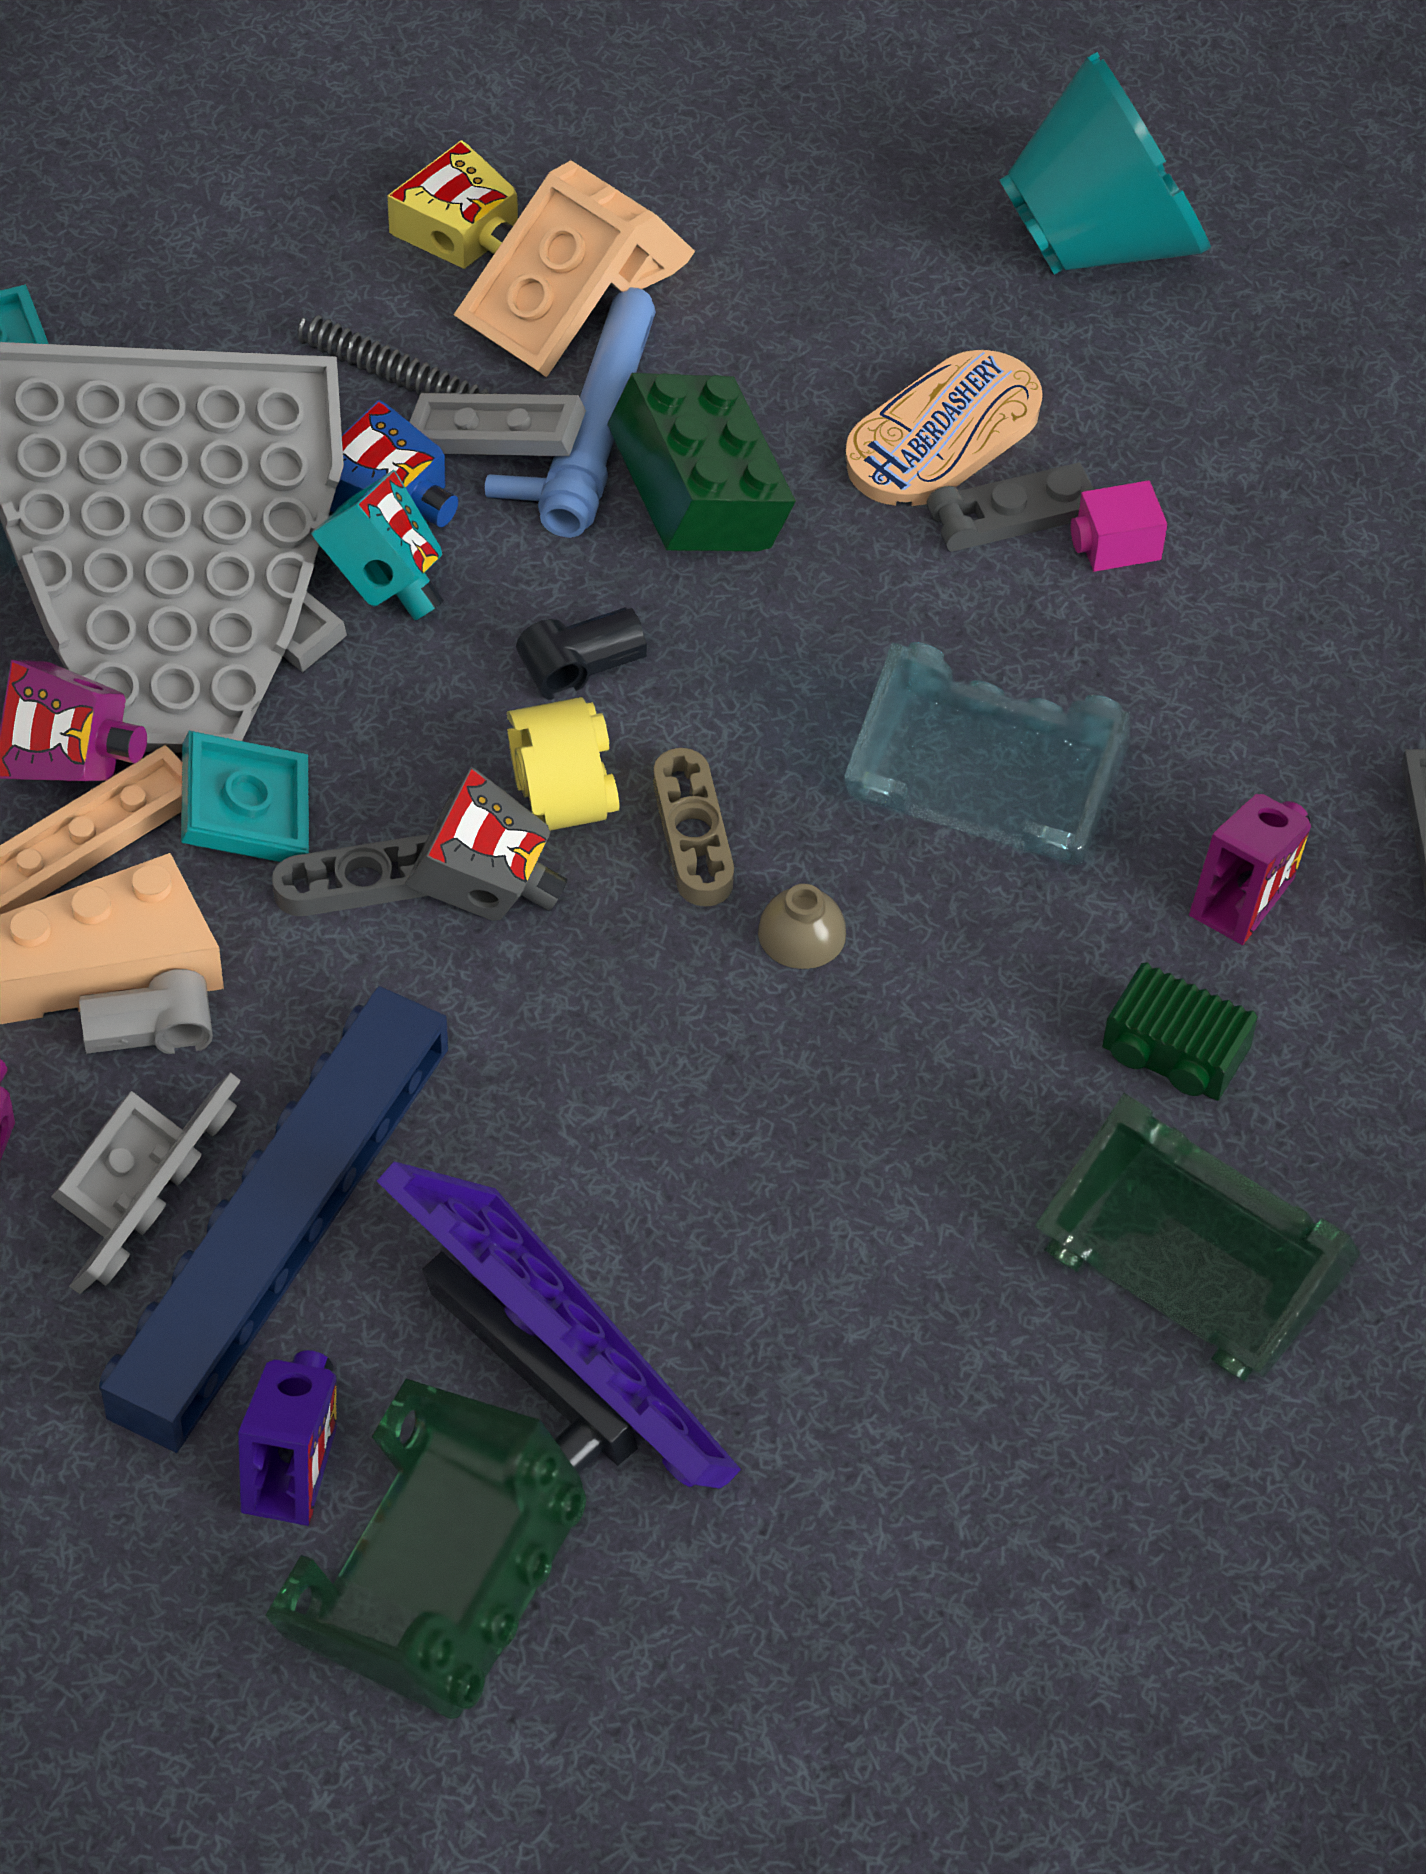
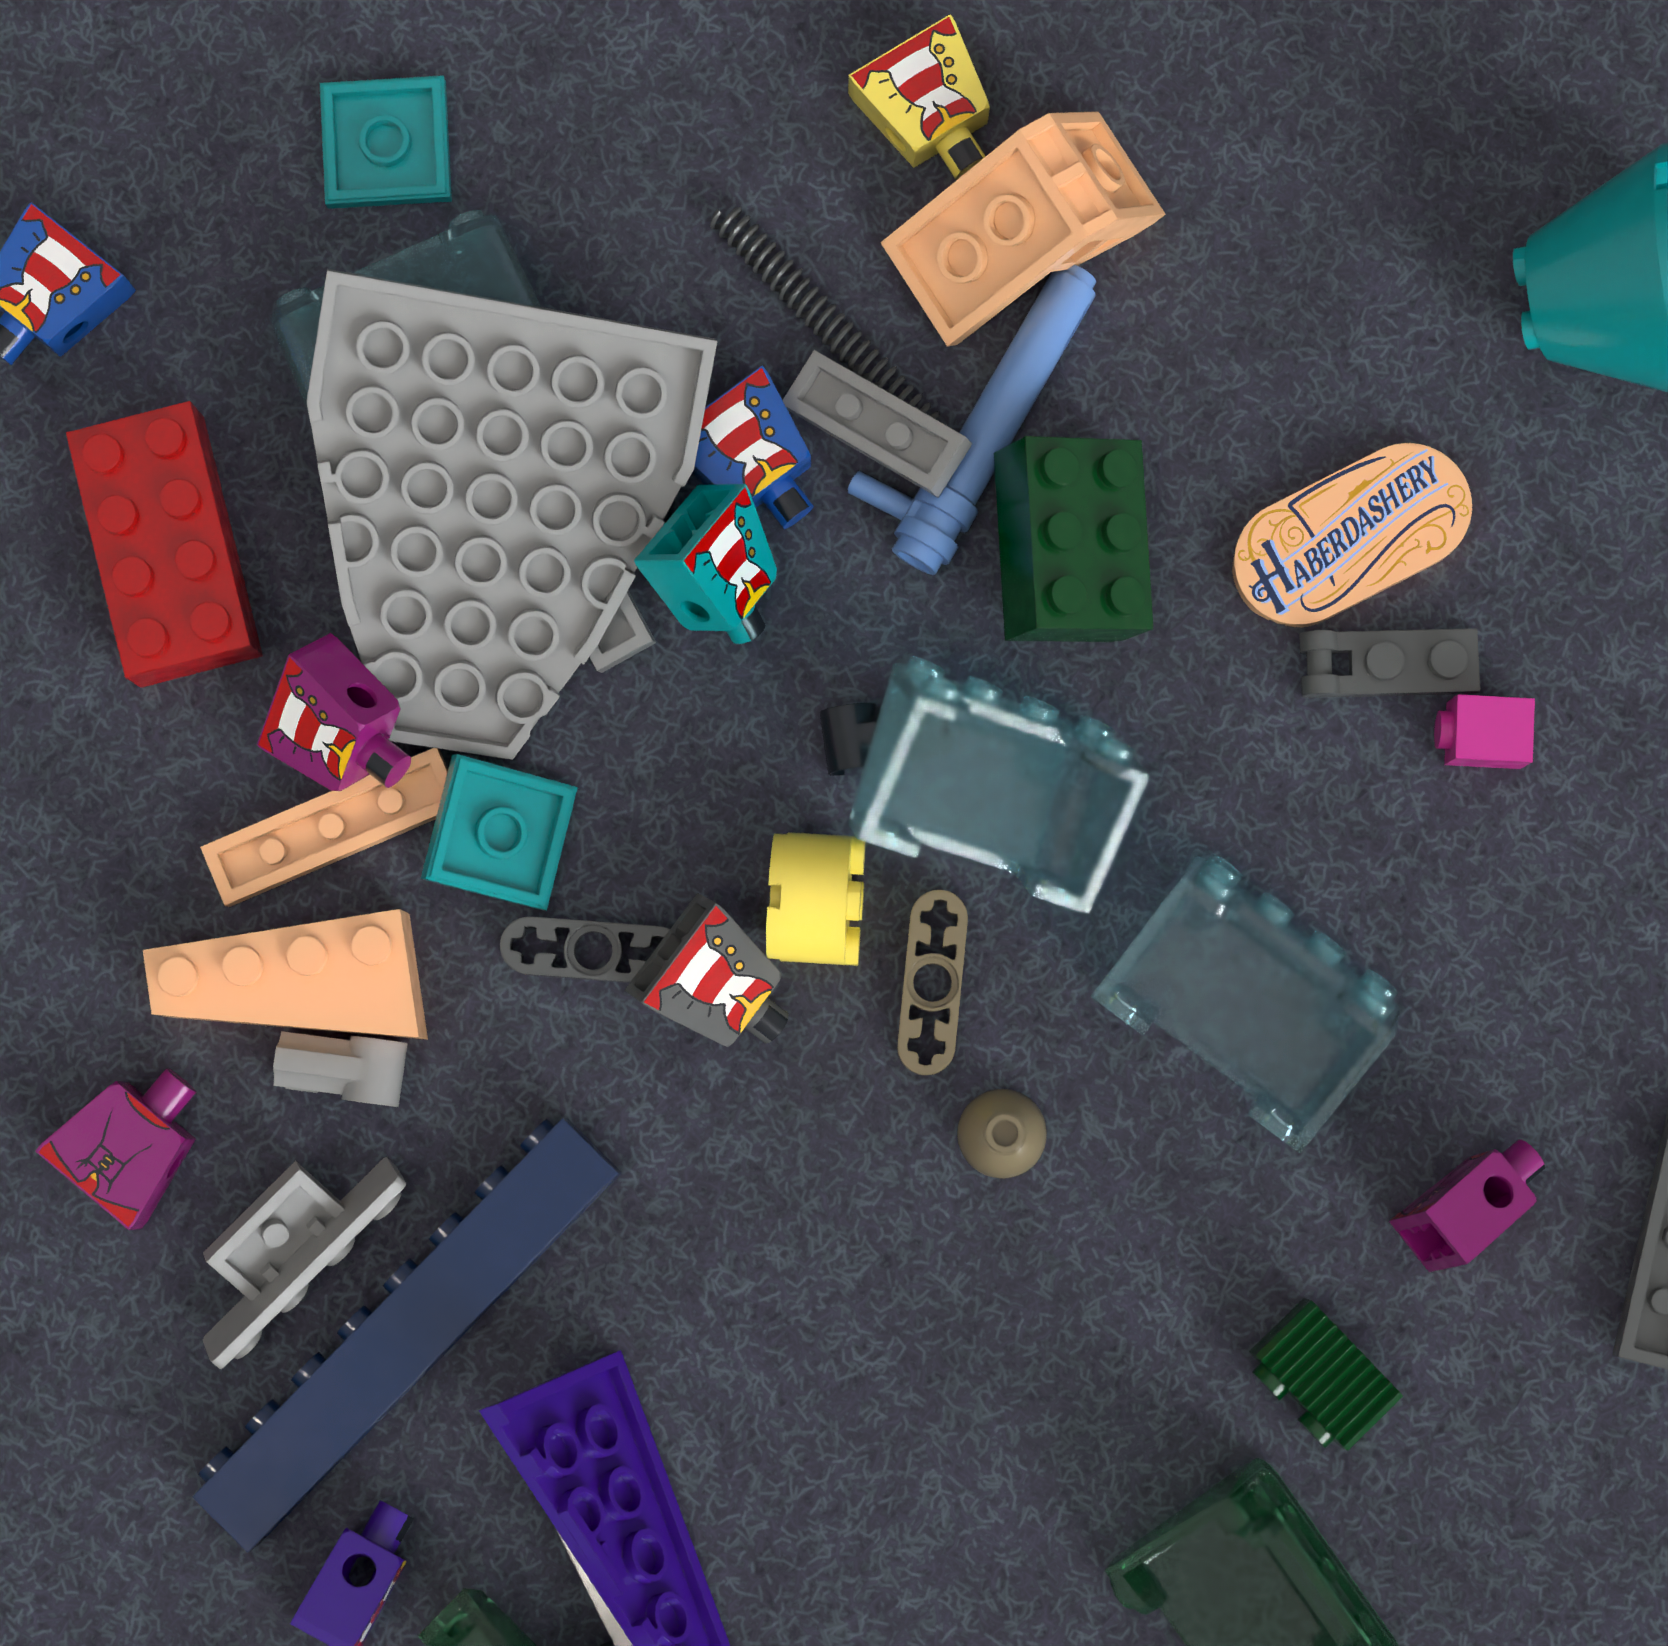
camera: 20 degrees right, 30 degrees up
none -> clear light blue windscreen [848,656,1150,914]

